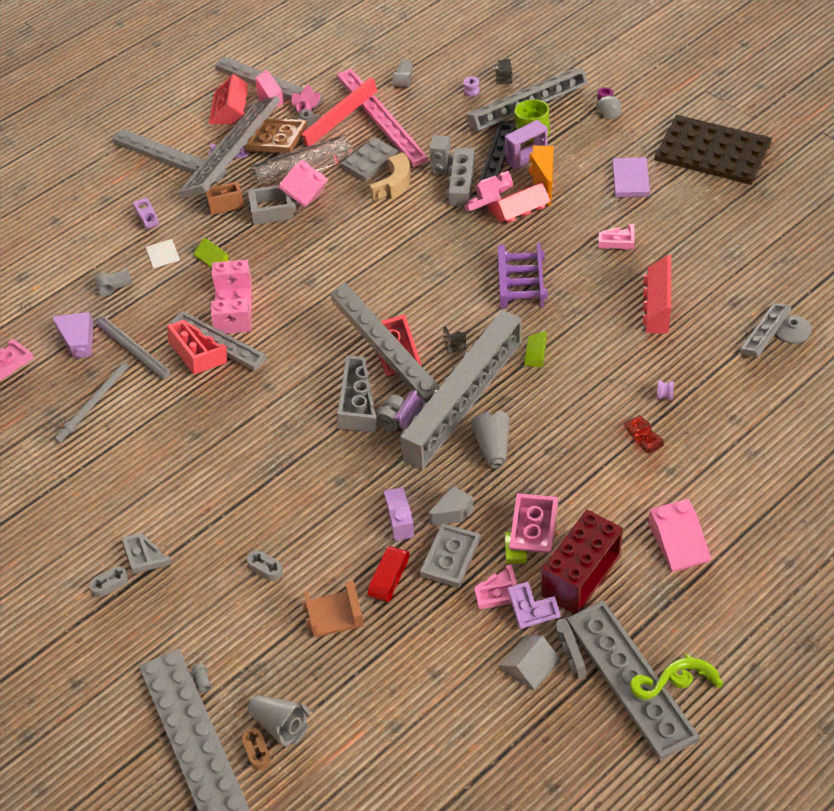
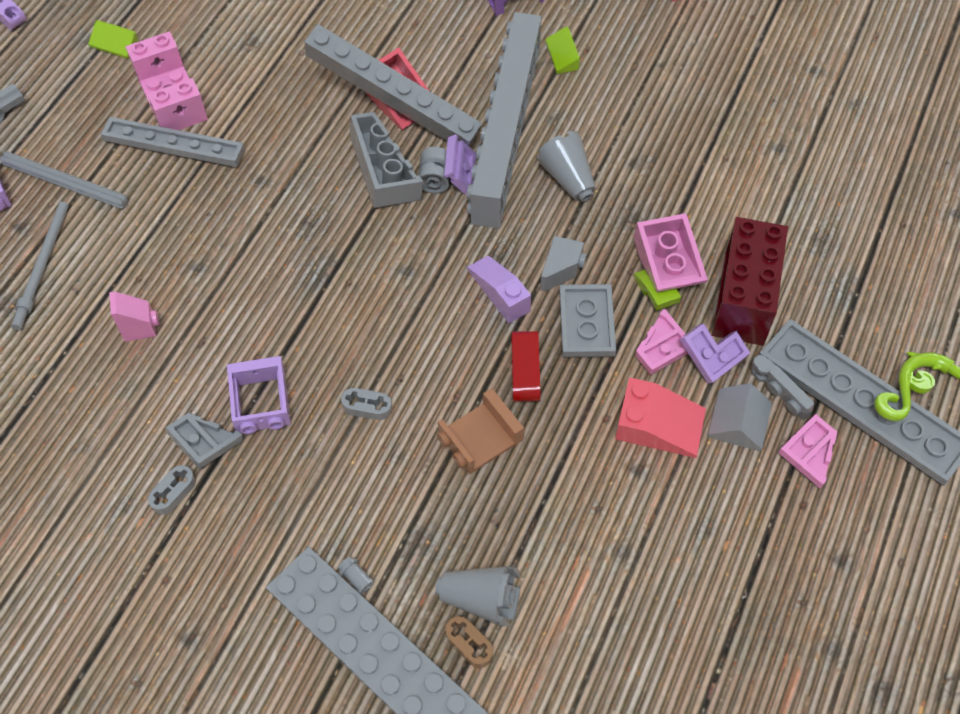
camera: 25 degrees left, 10 degrees up
white sticker [146,239,180,268] -> none
coral wedge [167,320,227,375] -> none
clear smoke panel [442,326,467,354] -> none
clear red slope [624,415,664,454] -> none
bright pink slope [648,499,711,572] -> none
lavender wheel [657,380,674,401] -> none
none -> bright pink slope [109,291,159,342]
none -> lavender window [227,356,291,434]
none -> coral slope [615,377,706,458]
none -> bright pink wing [778,414,837,488]

